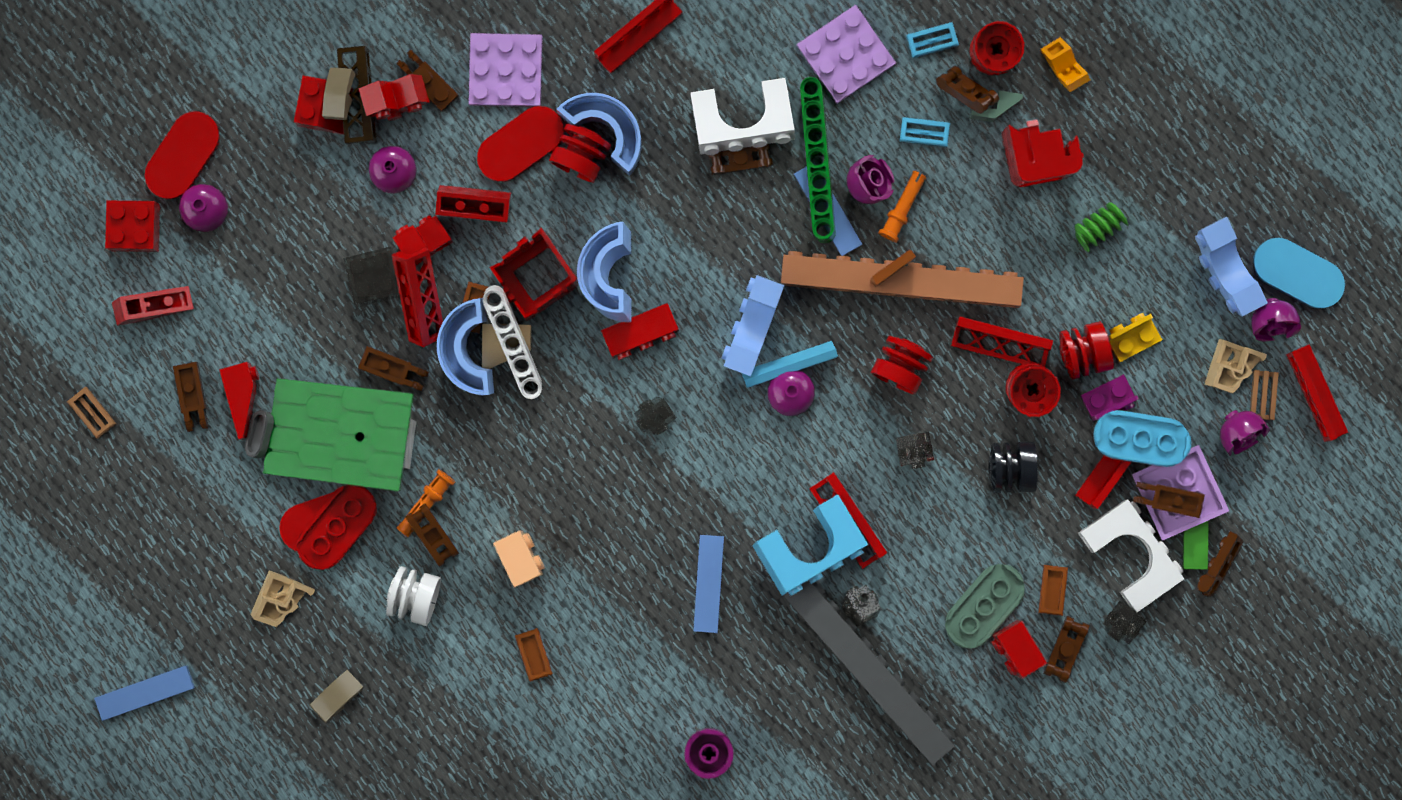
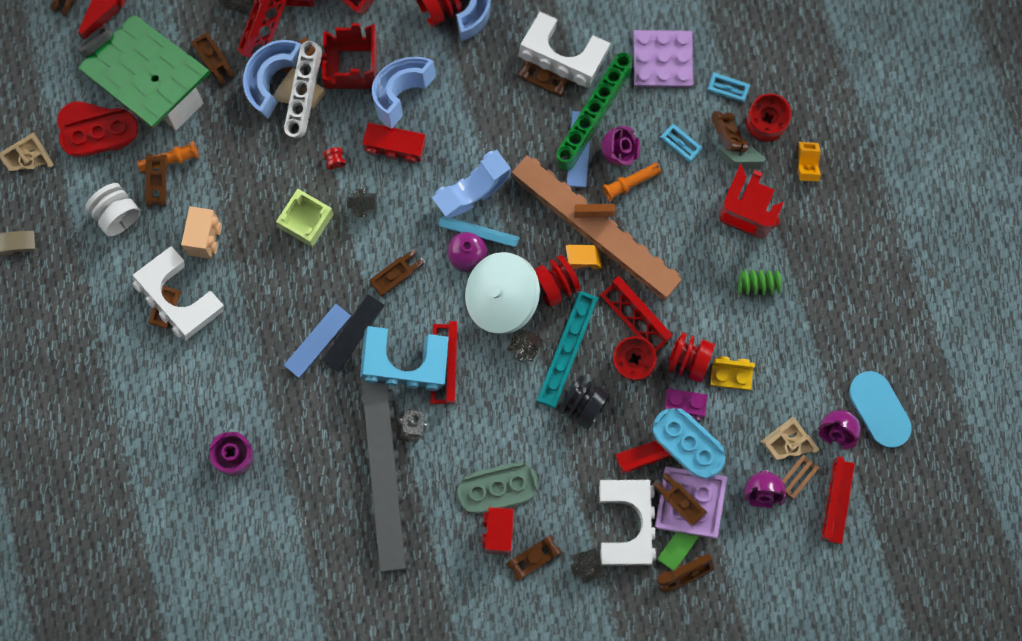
camera: 30 degrees right, 10 degrees down
dark orange tile [1038,565,1068,616] -> none
light blue brick [1195,217,1268,316] -> none
none -> white arch [132,246,224,341]
none -> yellowish green container [276,189,334,248]
none -> black tile [322,295,385,372]
none -> red wheel [323,147,346,170]
none -> reddish brown hinge [369,250,425,298]
none -> light aqua dish [465,252,540,334]
none -> teal tile [536,291,598,409]
none -> light orange slope [566,245,602,270]

